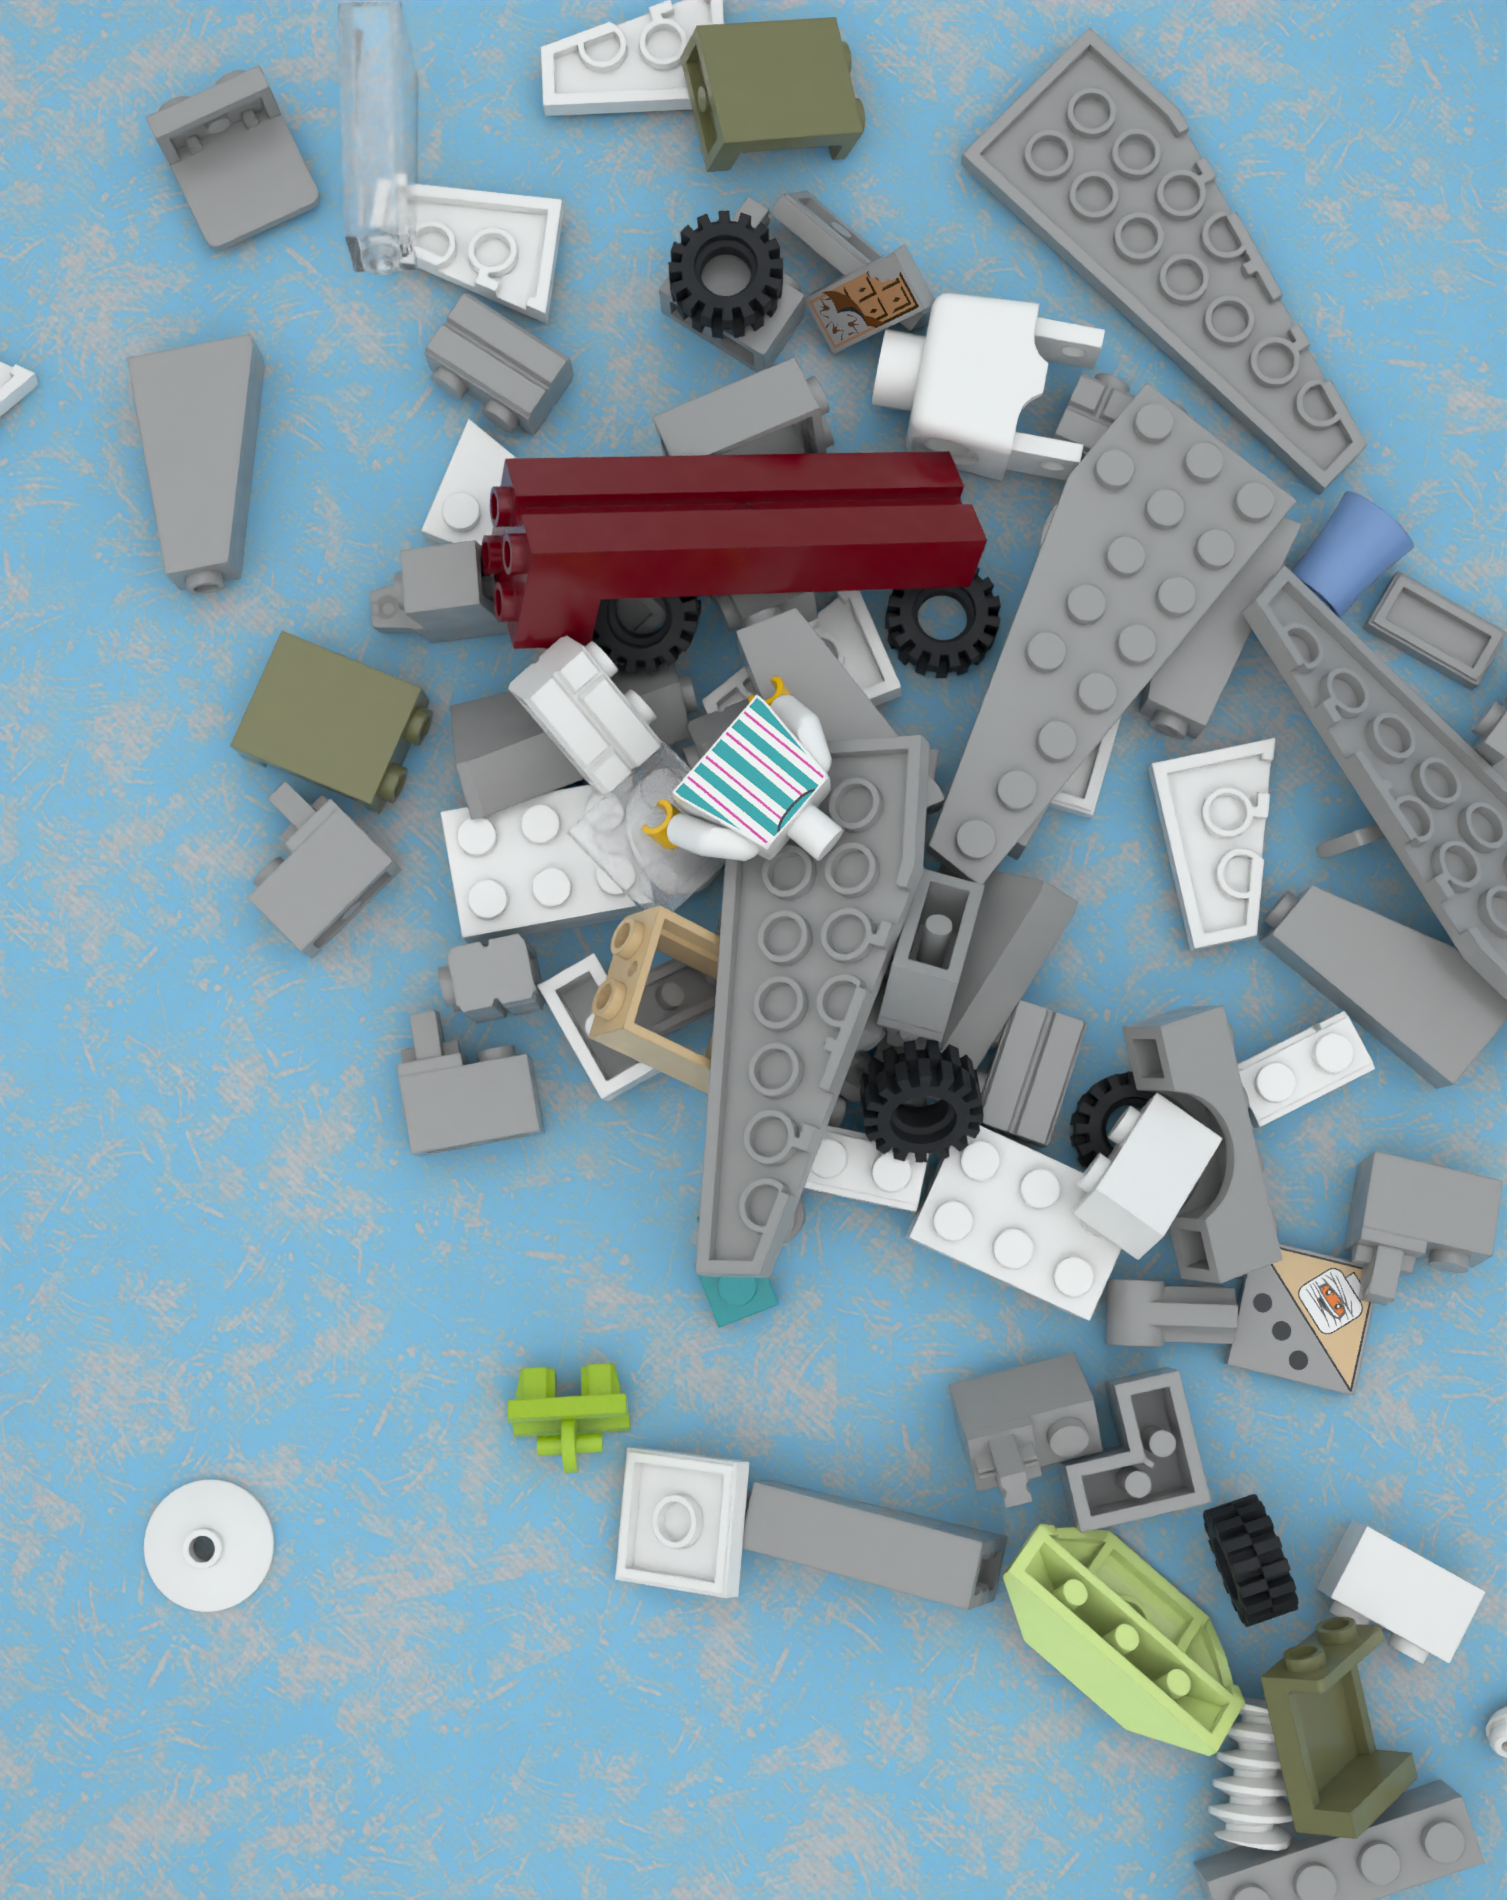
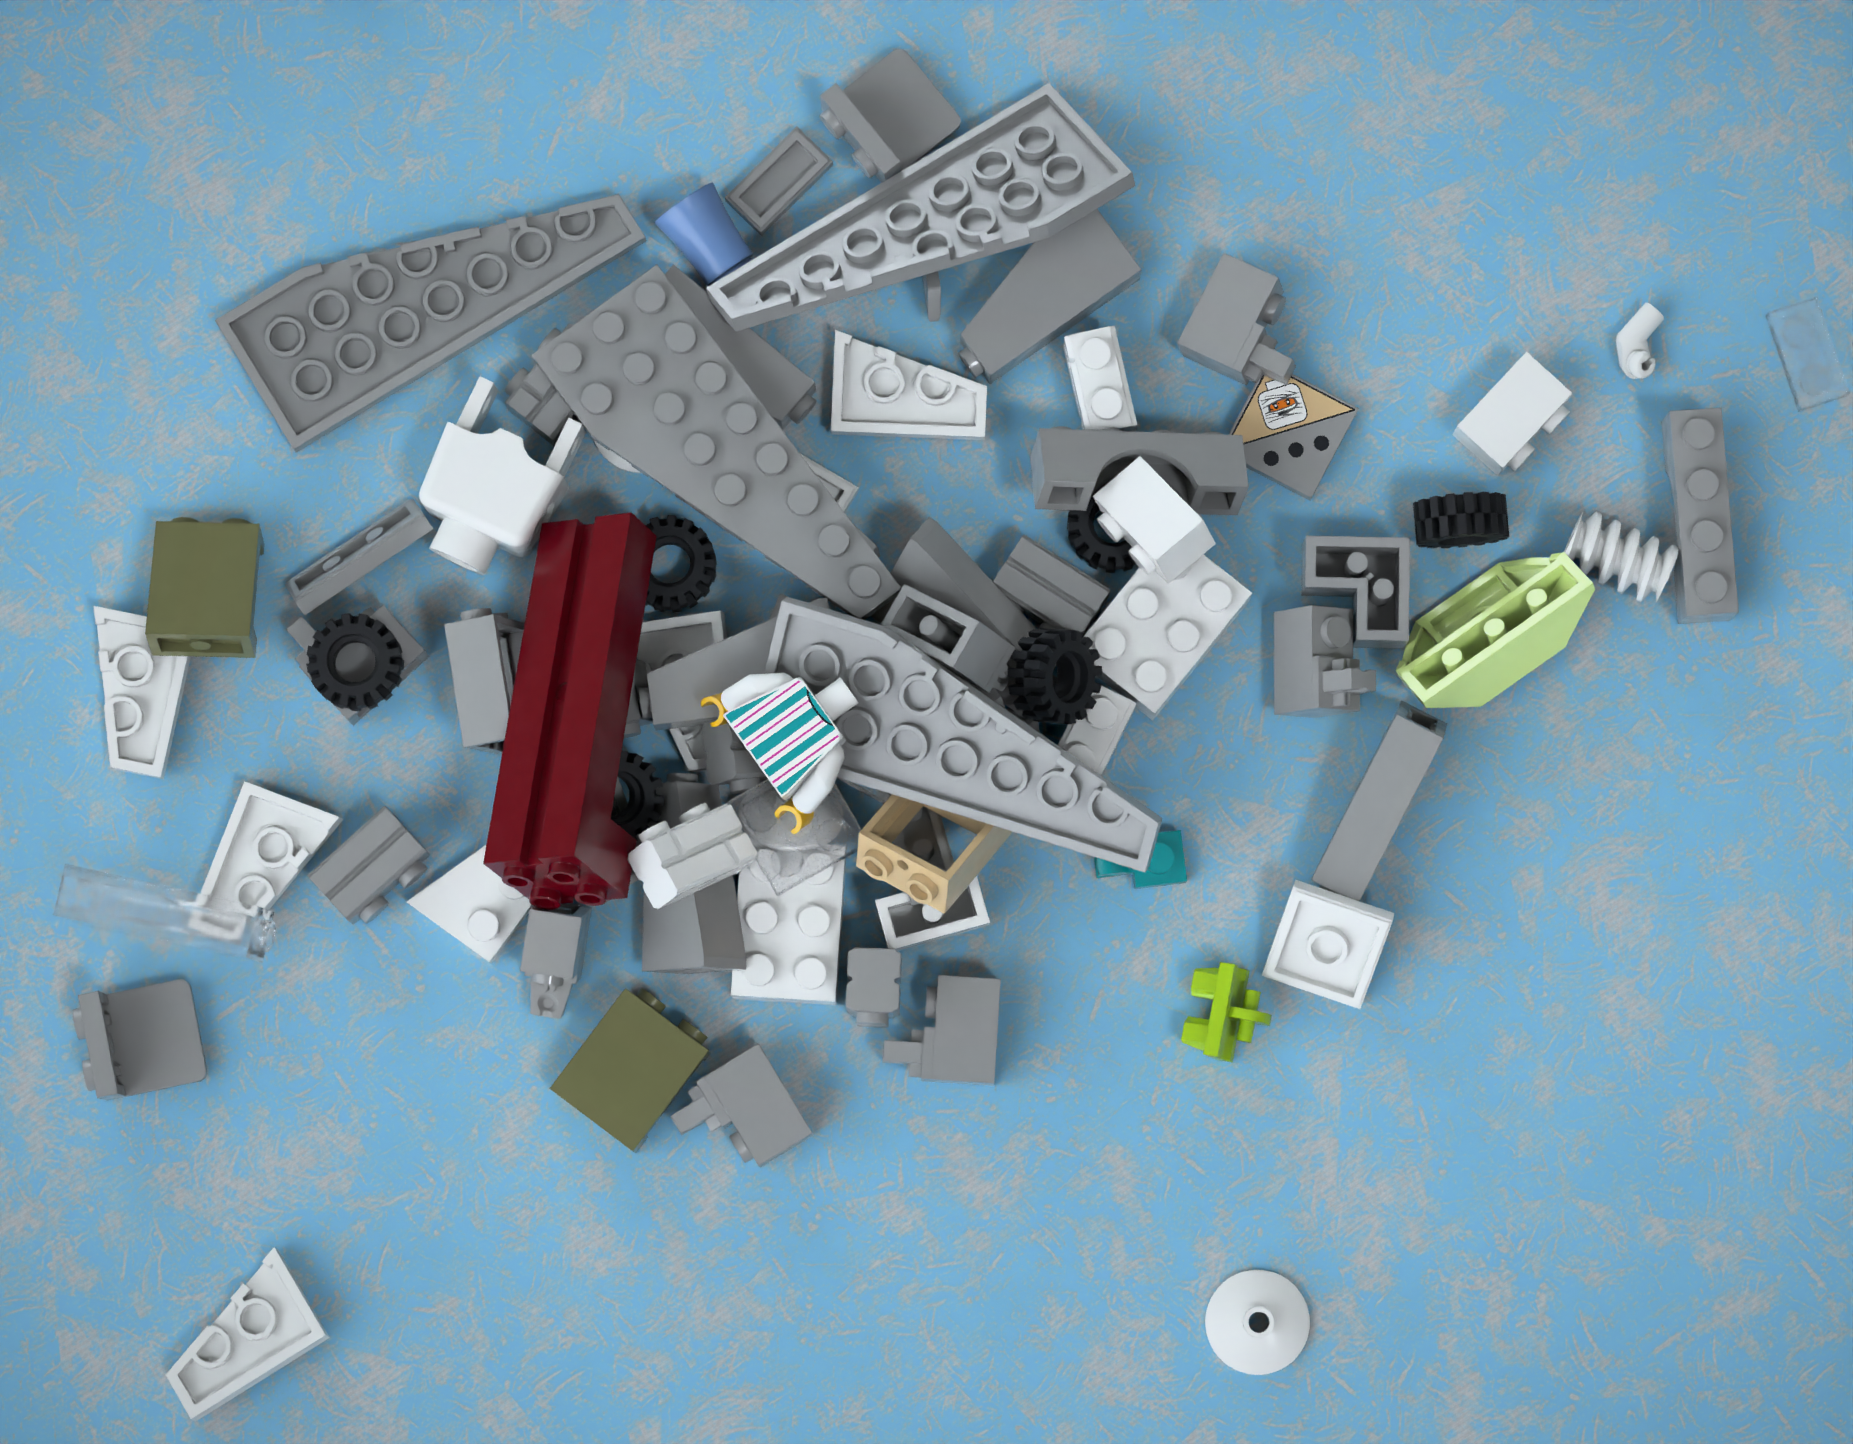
camera: 75 degrees left, 0 degrees up
light grey slope [127,334,265,594] -> none
tile [805,245,934,354] -> none
light grey piece [1106,1279,1238,1347] -> none
olive panel [1261,1617,1418,1839] -> none

